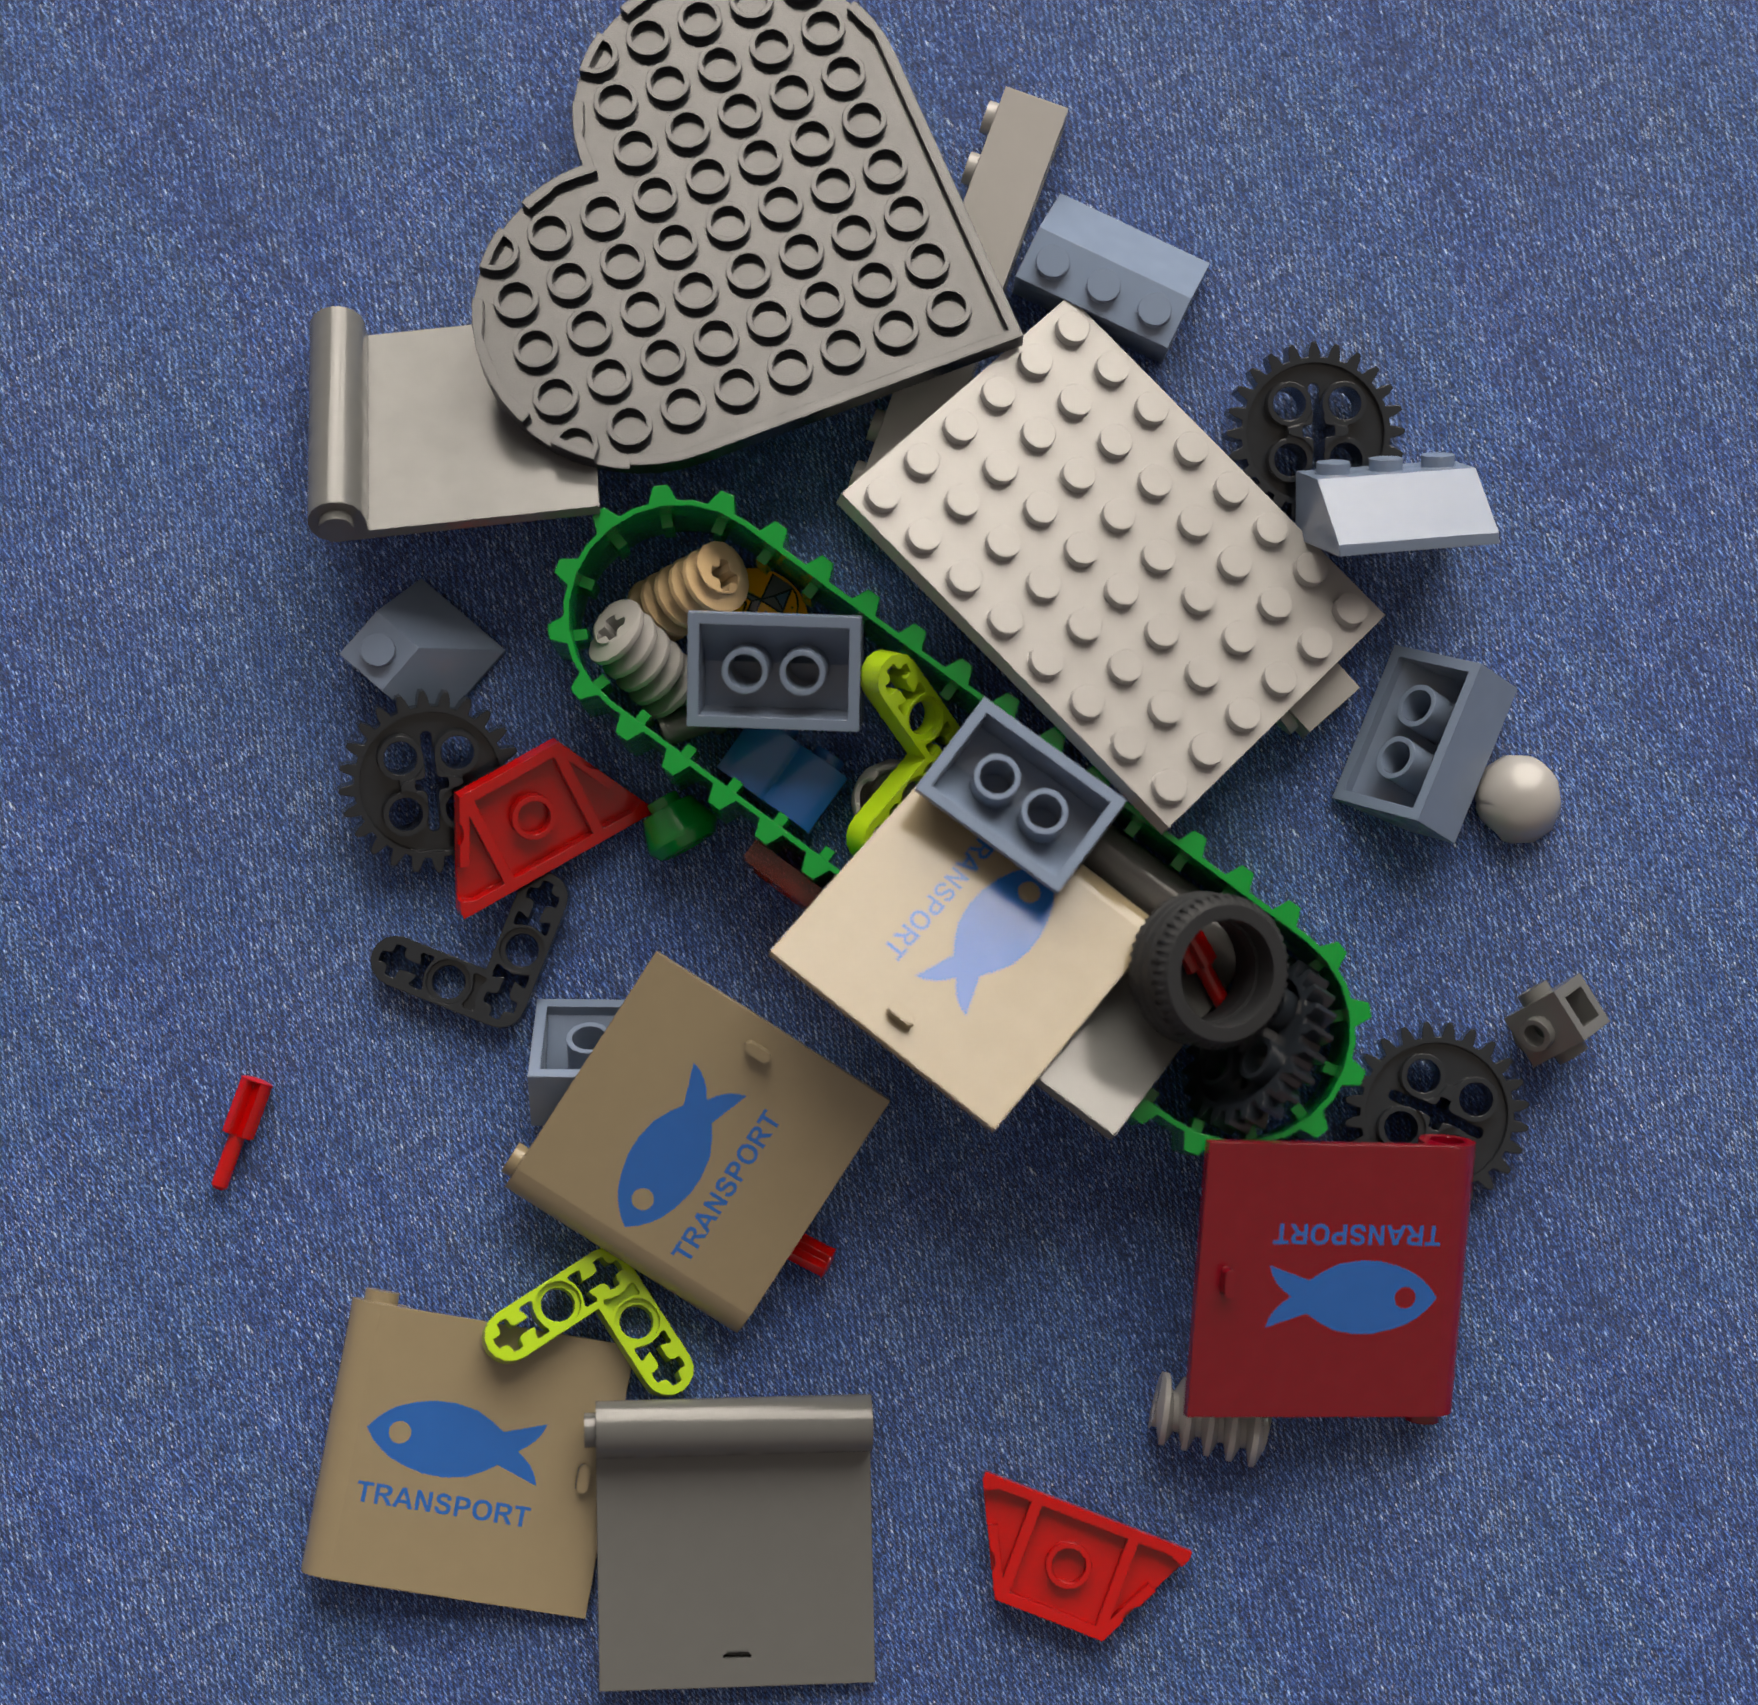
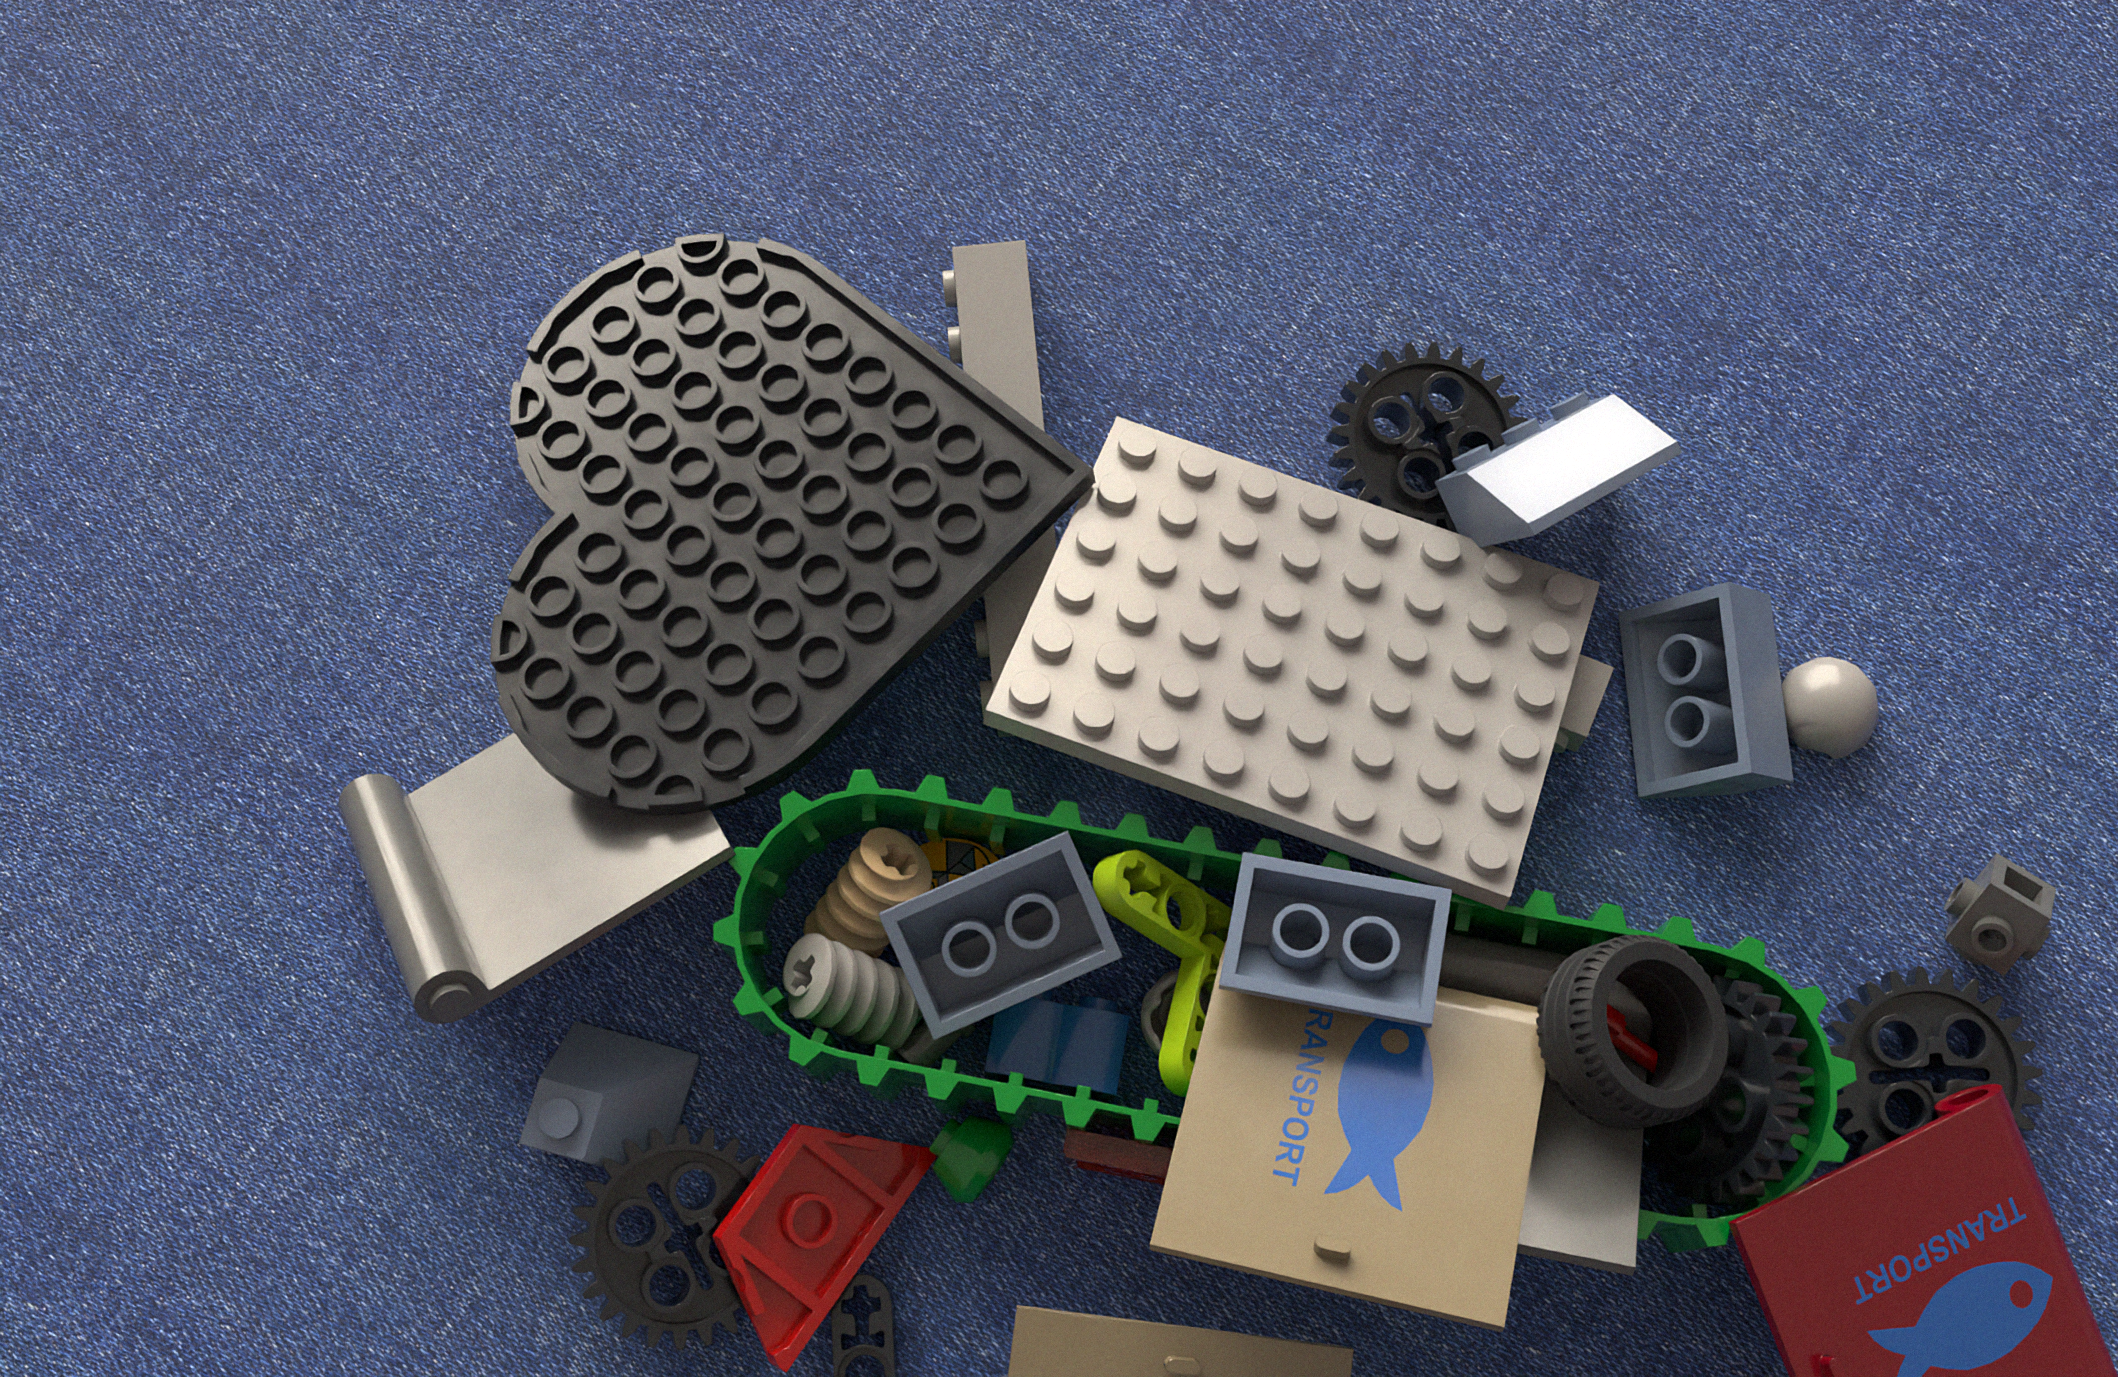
camera: 20 degrees left, 10 degrees down
sand blue slope [1013,193,1210,364] -> none

